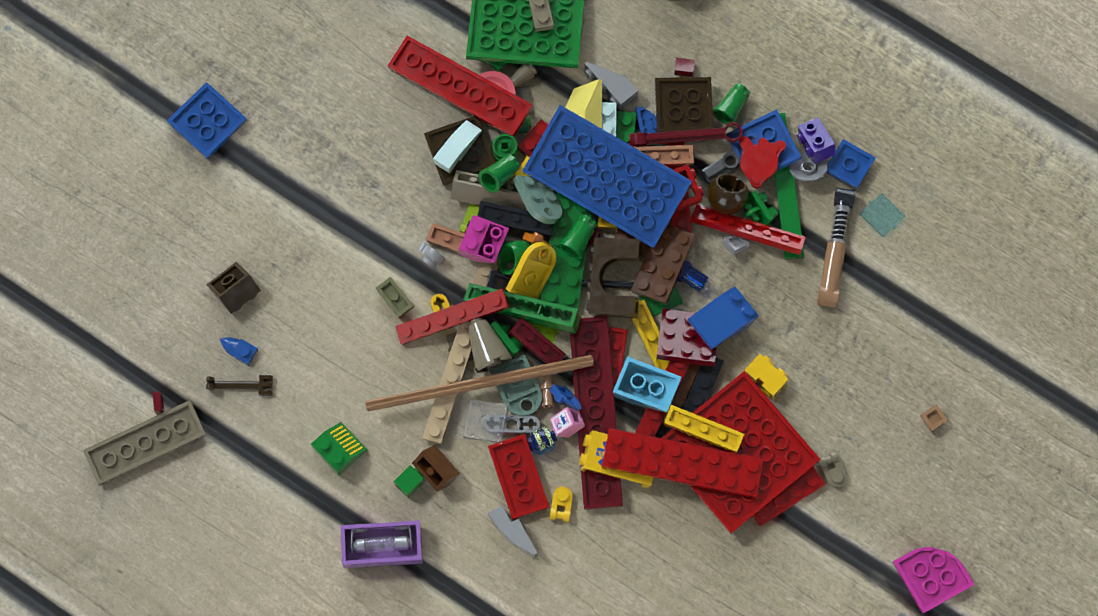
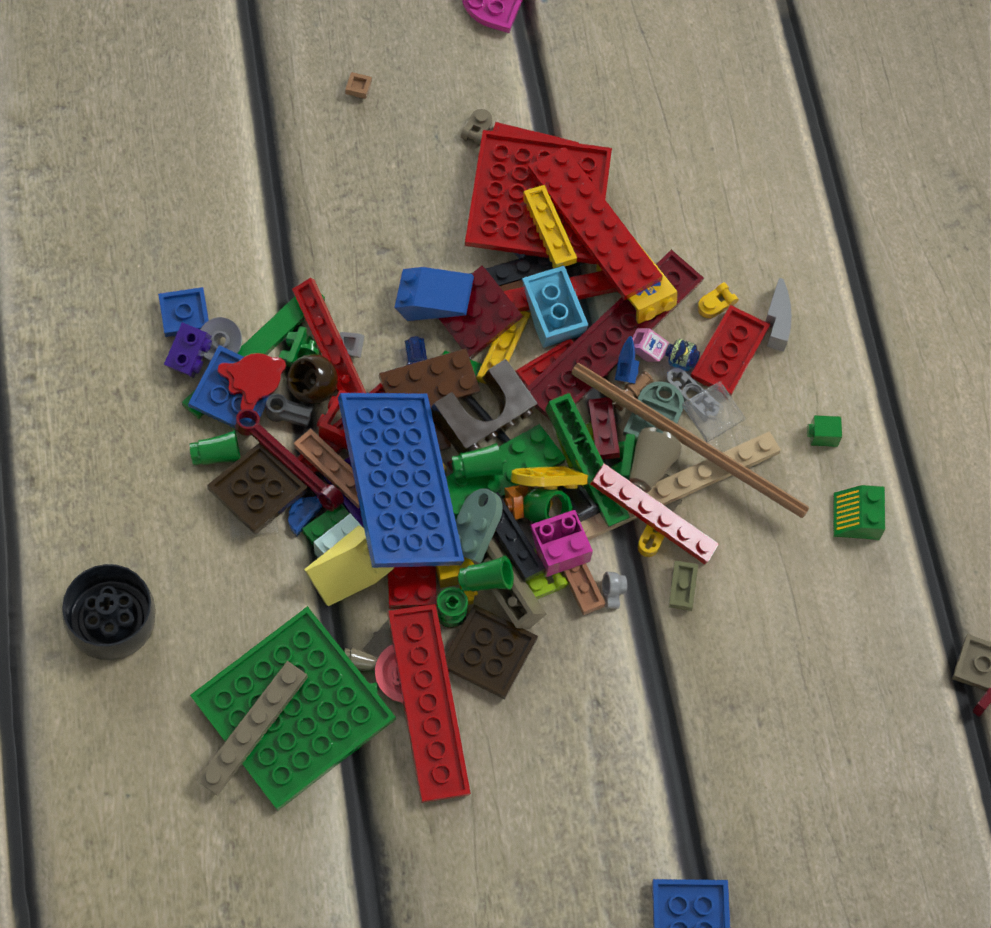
camera: 140 degrees left, 10 degrees down
dark brown hinge [206,375,273,396] -> none
dark brown slope [207,262,261,314] -> none
blue plate [220,337,258,365] -> none
medium lavender piece [340,520,423,568] -> none
reddish brown brick [412,445,460,492] -> none
light aqua slope [433,120,482,173] -> none
light grey slope [584,62,638,110] -> none
dark red tile [674,57,695,77] -> none
yellow brick [744,354,789,400] -> none
piece [817,187,856,308] -> none
clear light blue piece [860,193,905,237] -> none

